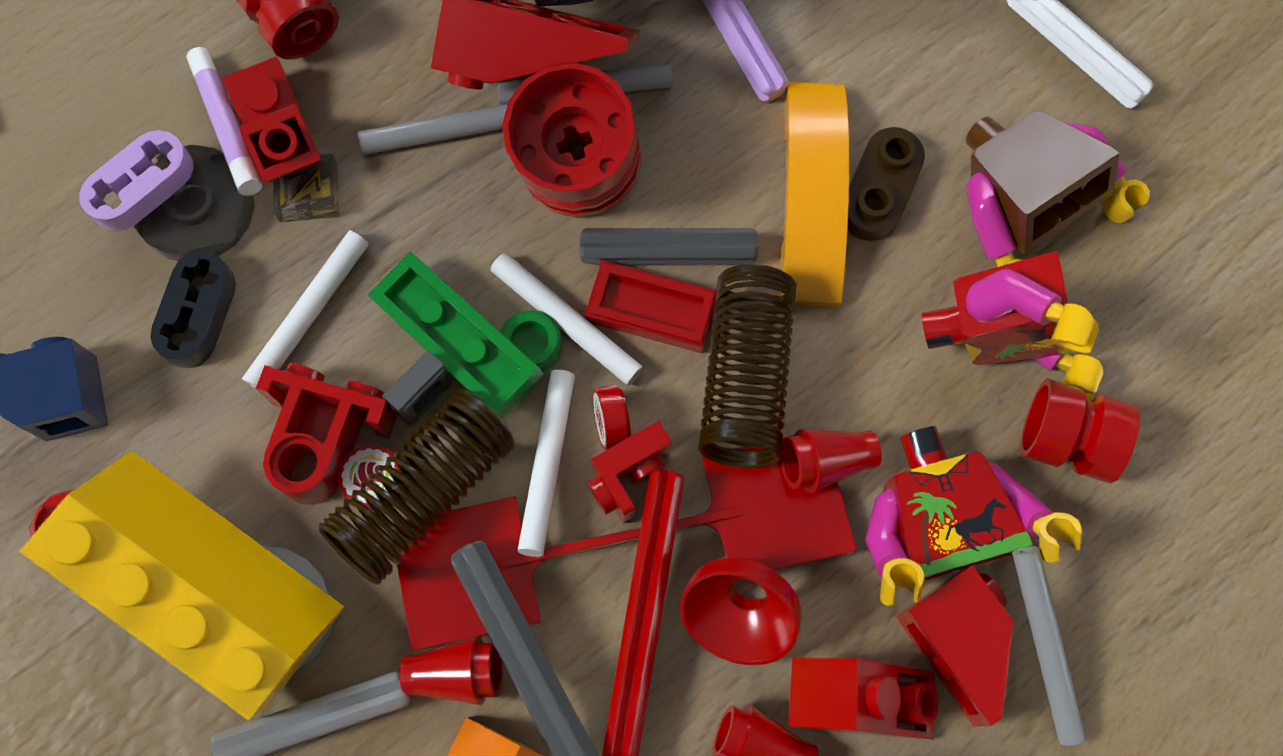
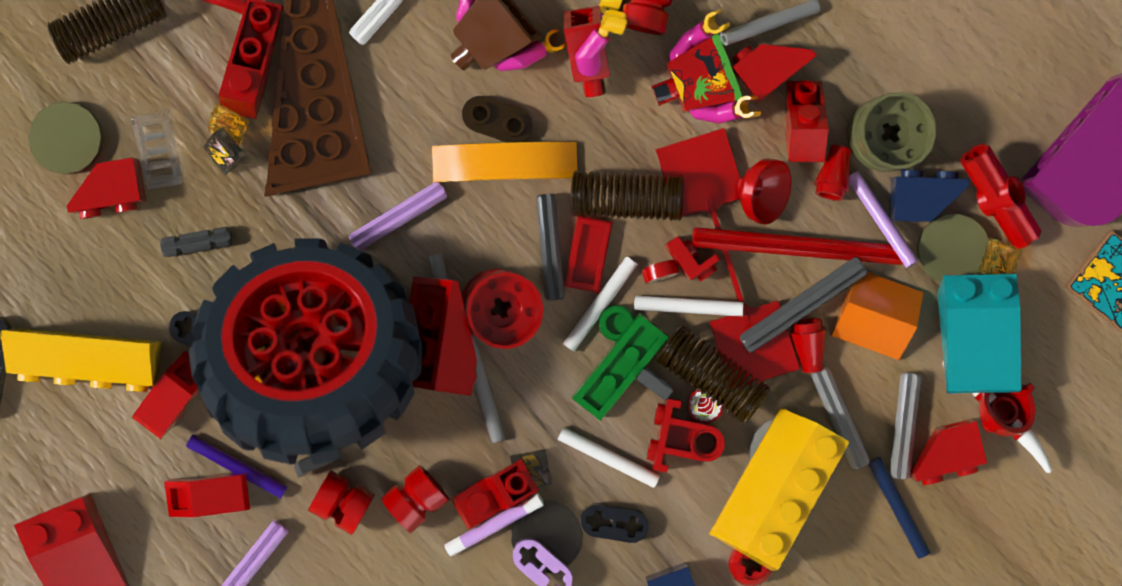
camera: 90 degrees left, 15 degrees up
red cone [780,429,882,493] -> none

